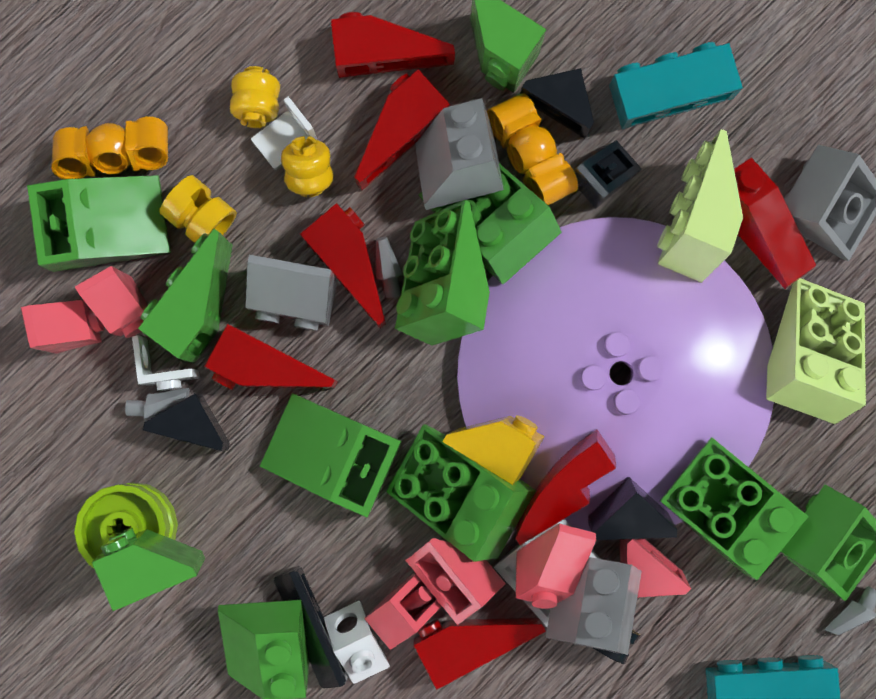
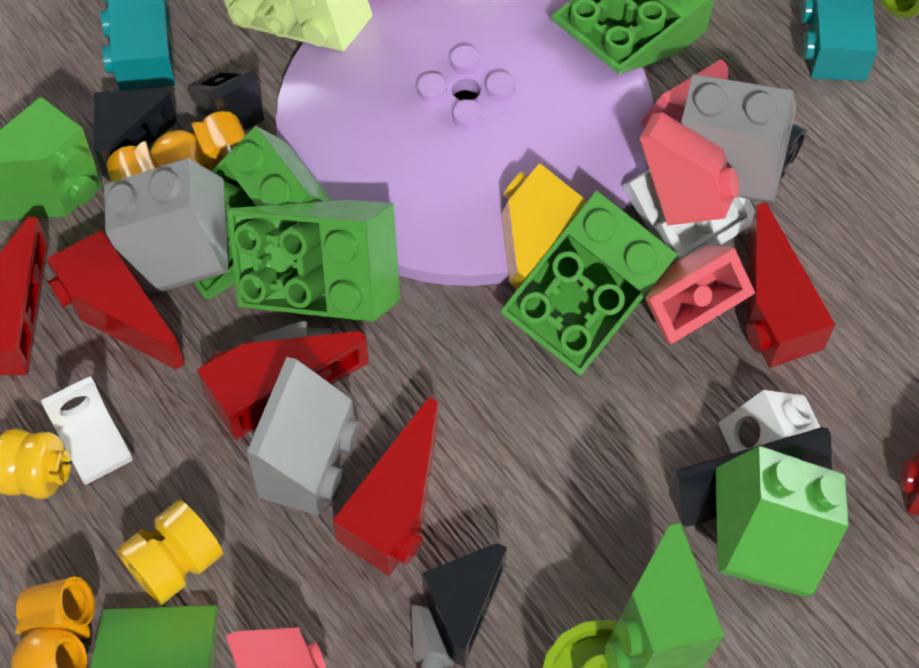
camera: 80 degrees left, 25 degrees down
white bracket [132,335,200,391] -> none
bright green slope [138,229,233,363] -> none
bright green slope [259,393,402,517] -> none
yellow piece [281,136,333,197] -> none
coral slope [364,572,441,650] -> none
red slope [516,429,616,545] -> none
black slope [588,477,677,540] -> none

